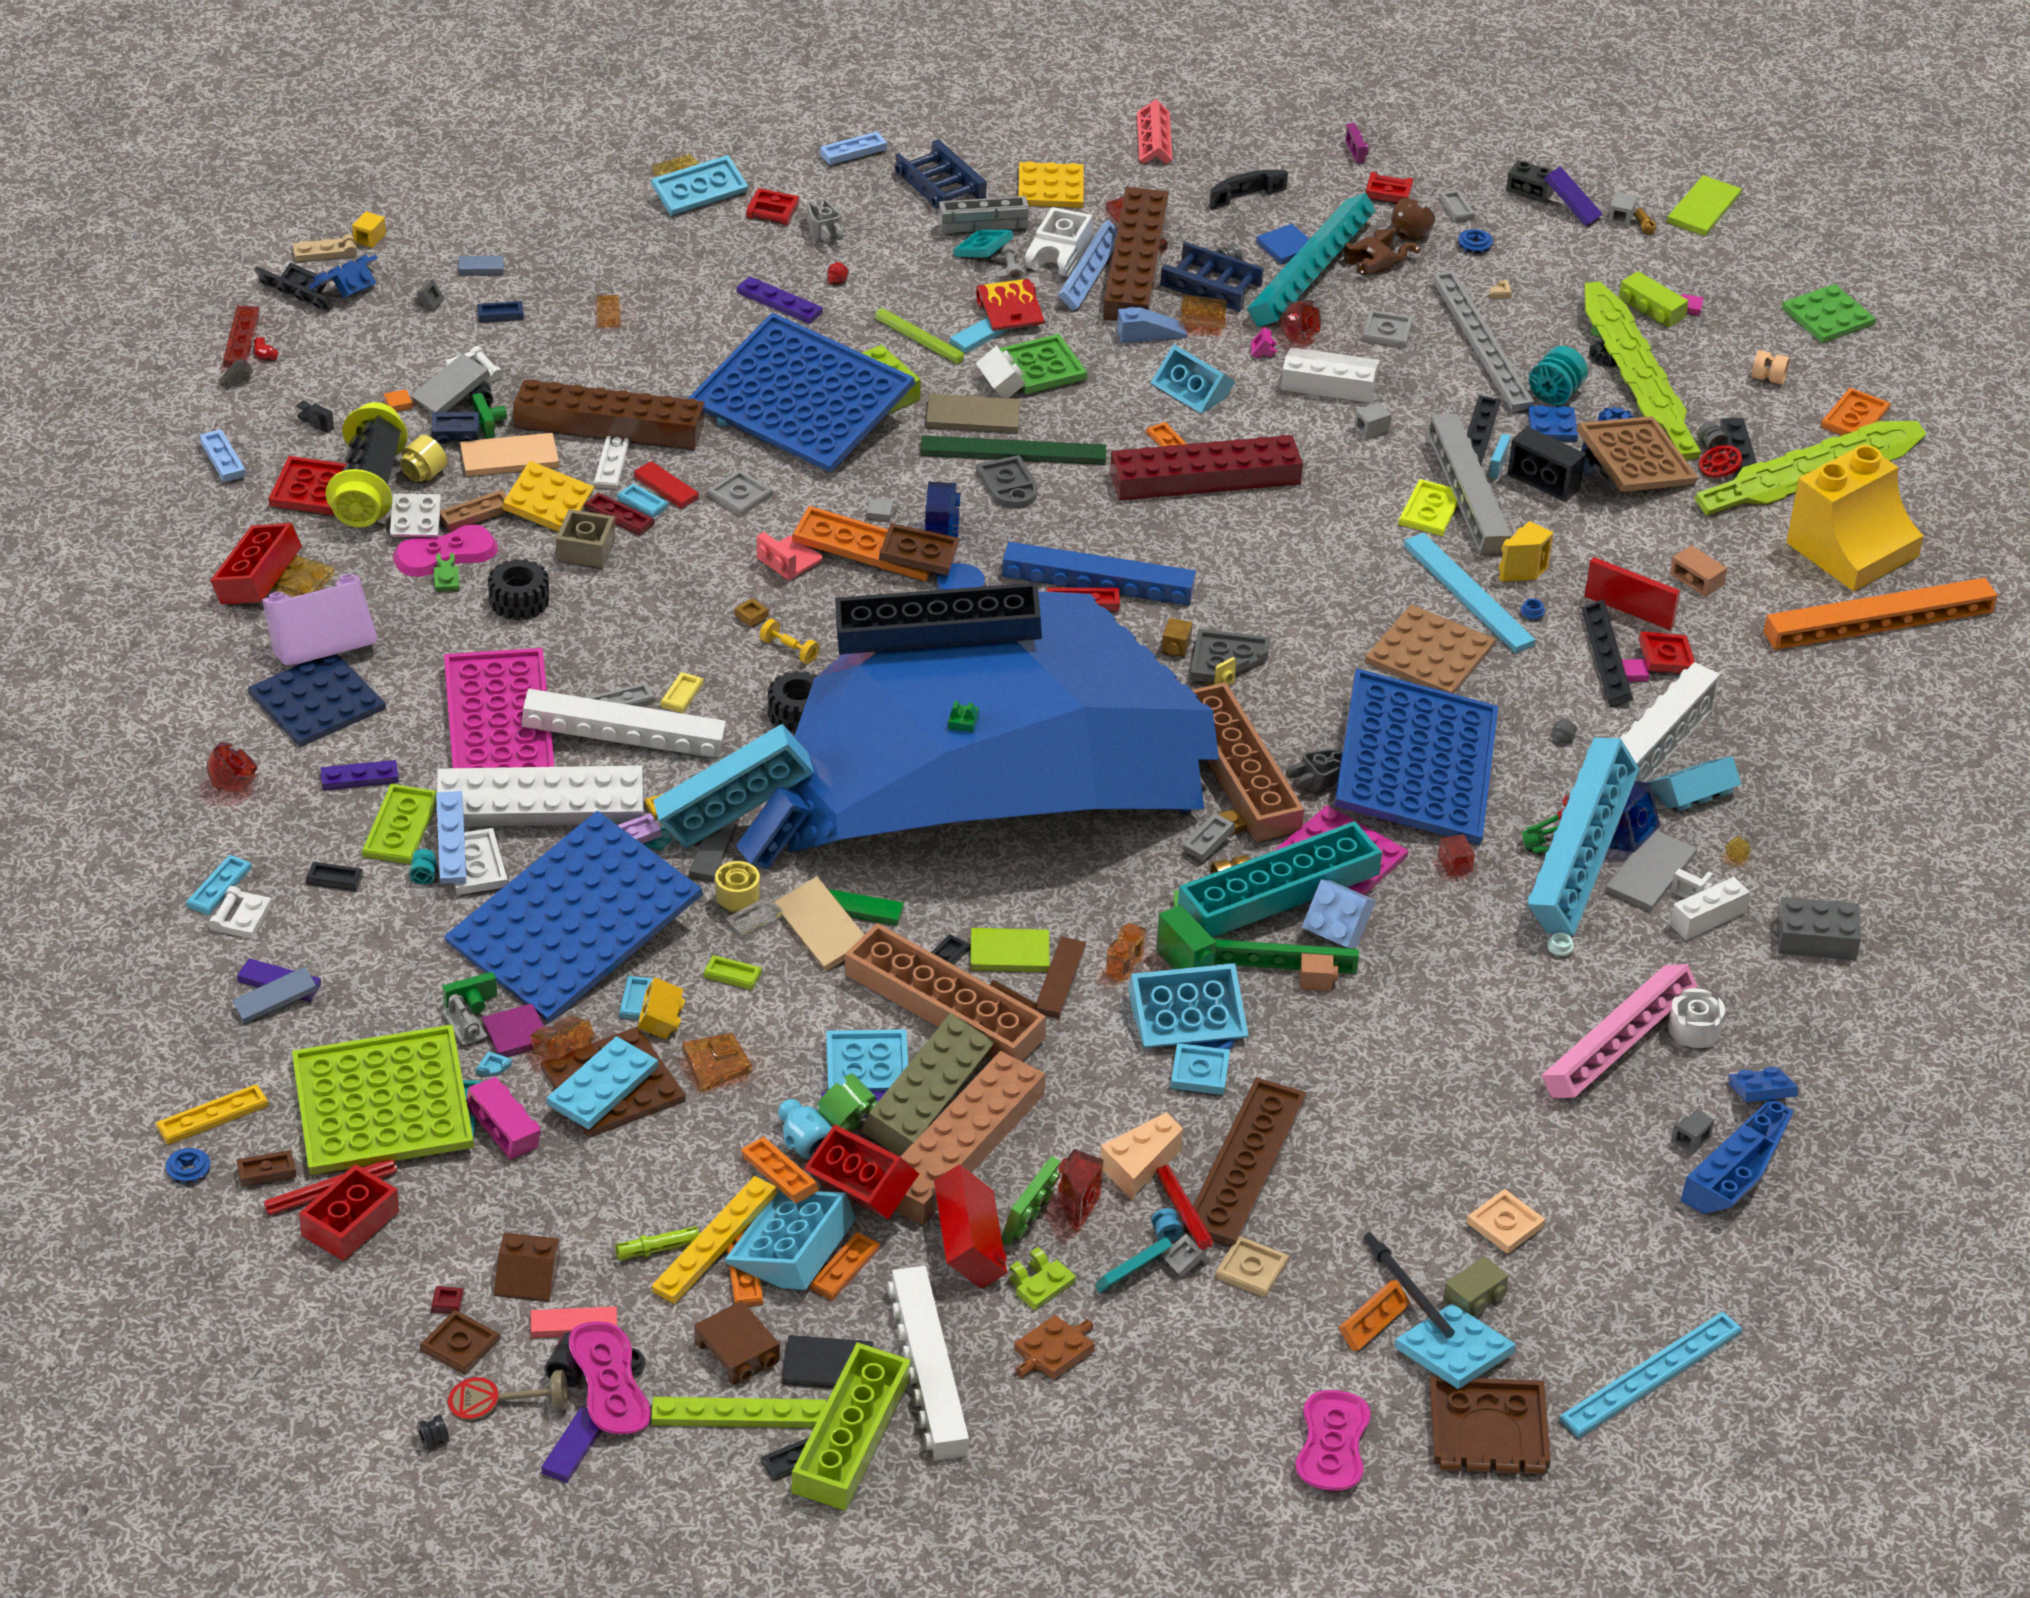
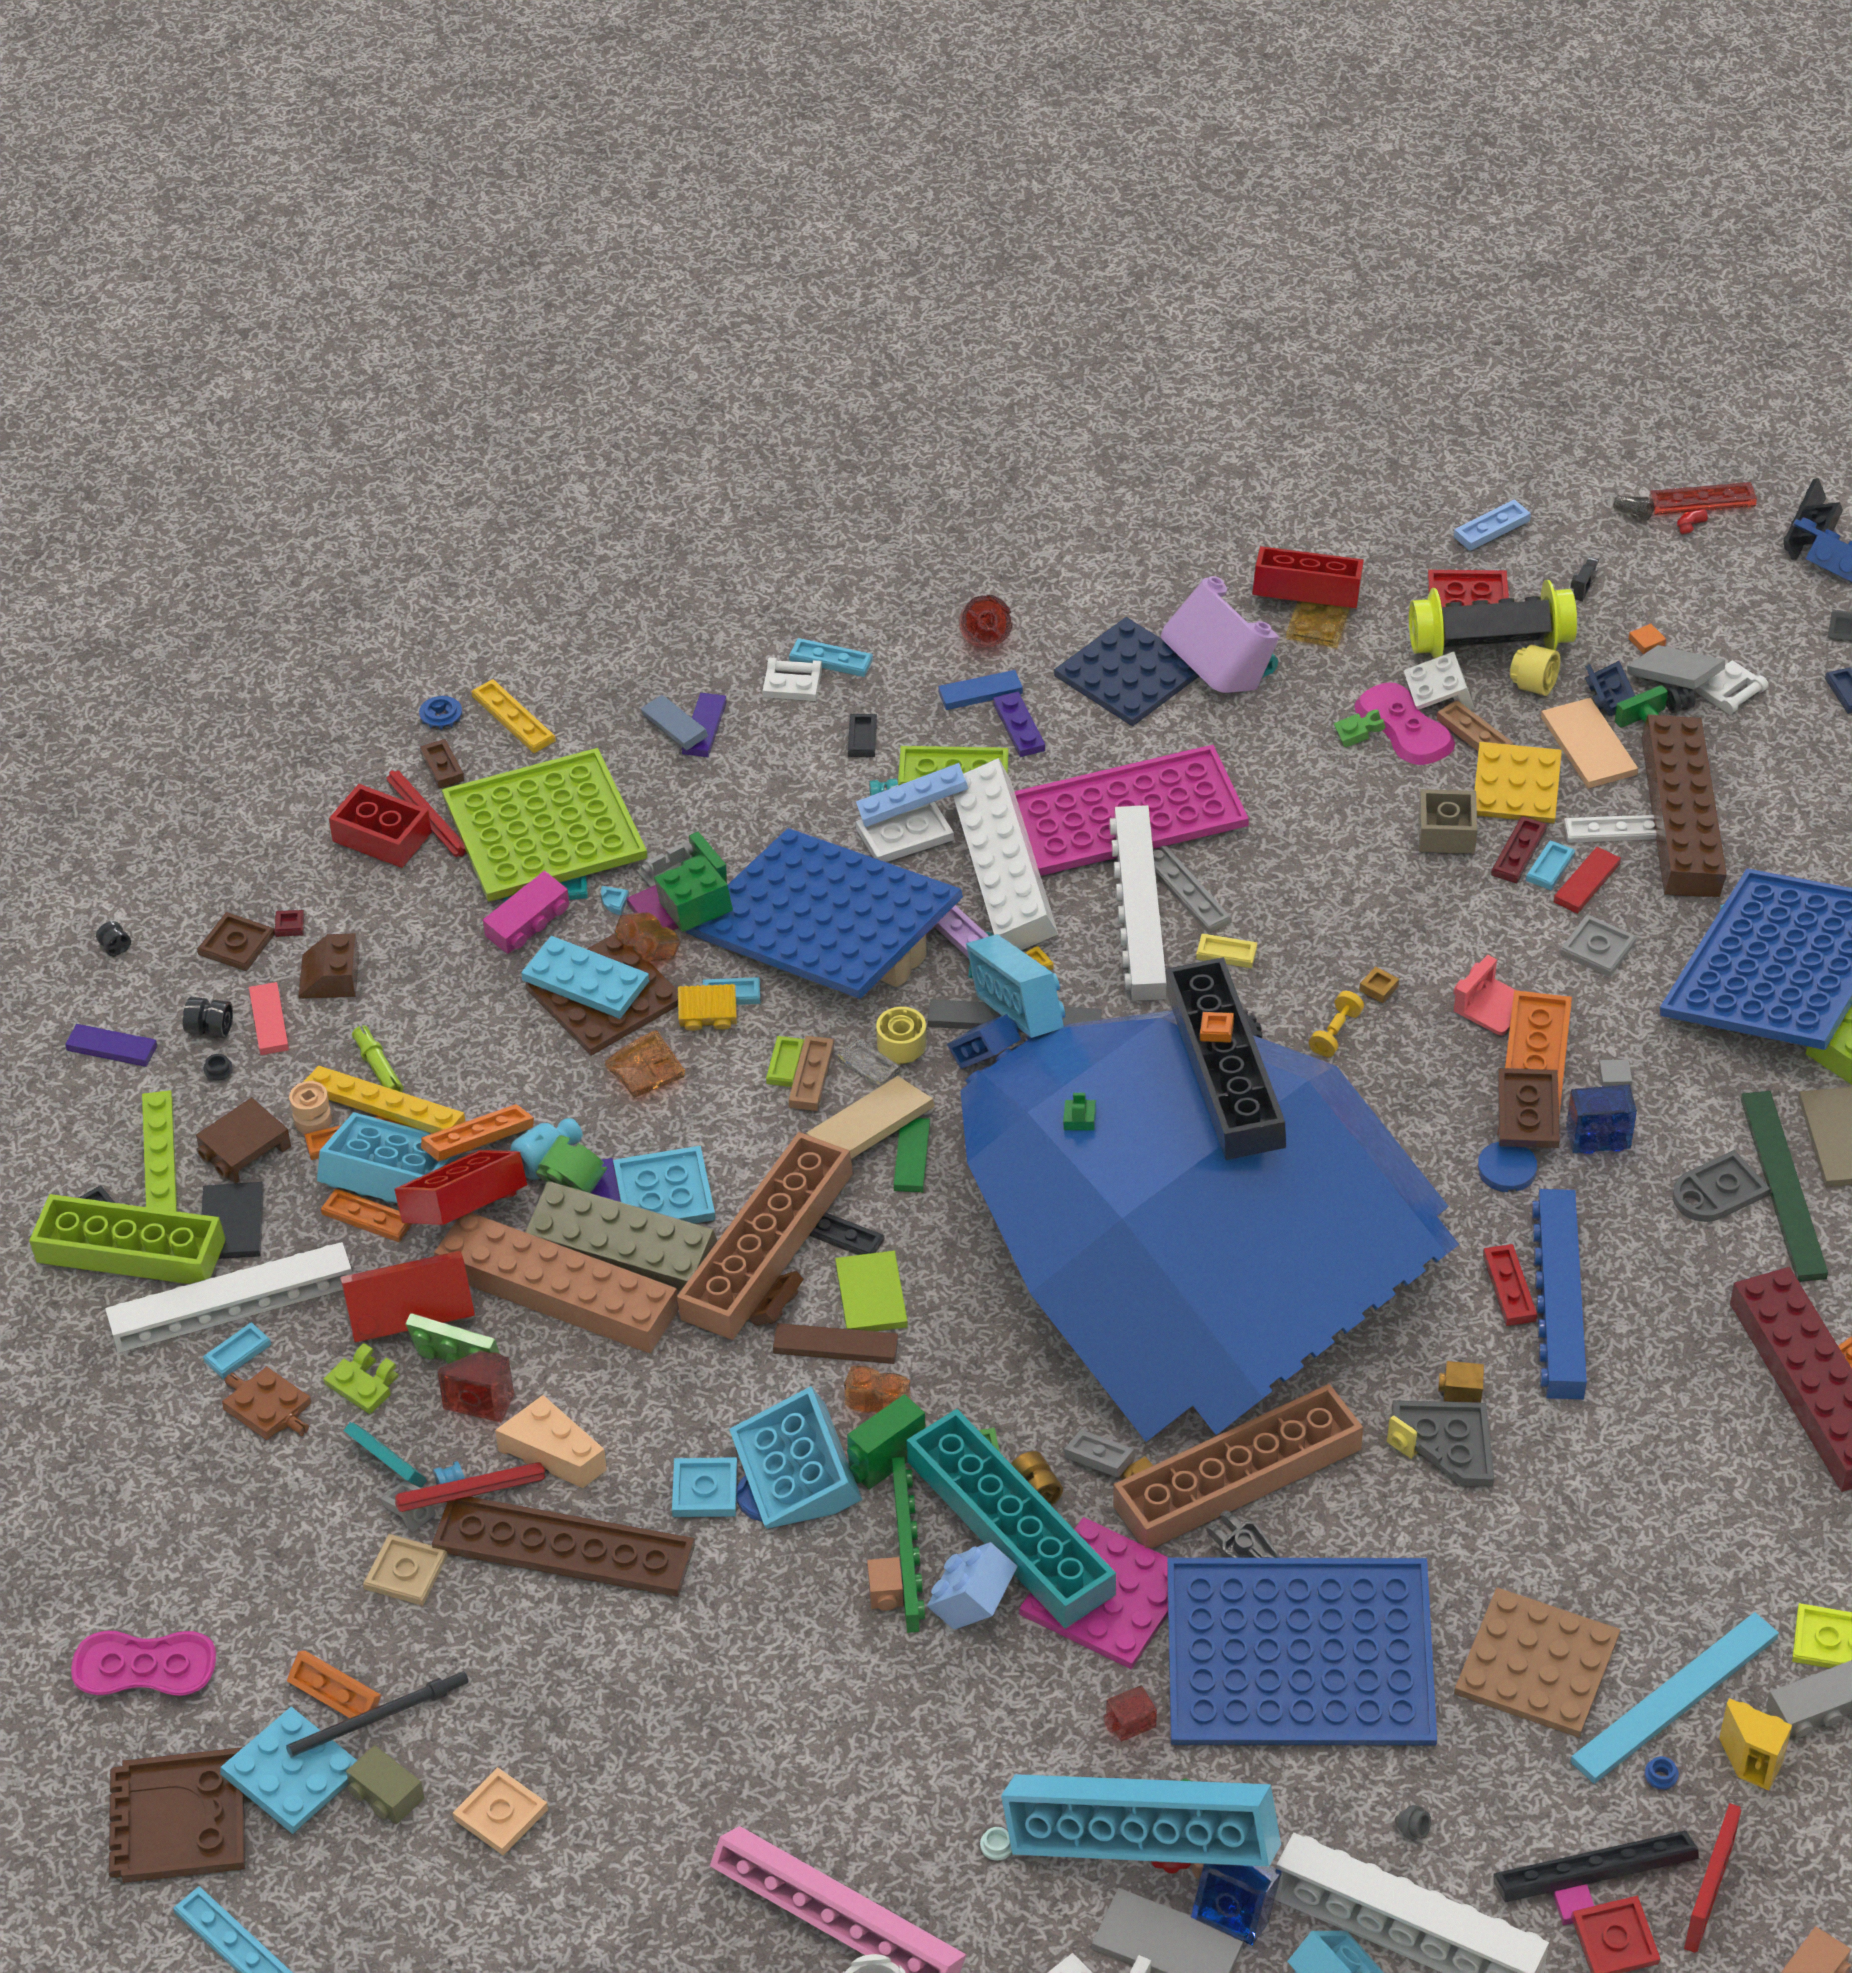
camera: 85 degrees right, 5 degrees up
dark tan piece [447,1370,569,1421] -> none
black tyre [488,559,550,620] -> none
dark pink plate [569,1321,651,1434] -> none
none -> medium azure tile [203,1322,271,1379]
none -> light nougat wheel [289,1081,332,1134]
none -> green brick [654,856,733,932]
none -> medium nougat plate [789,1036,834,1111]
none -> blue tile [938,670,1023,710]
none -> orange tile [1200,1012,1234,1042]

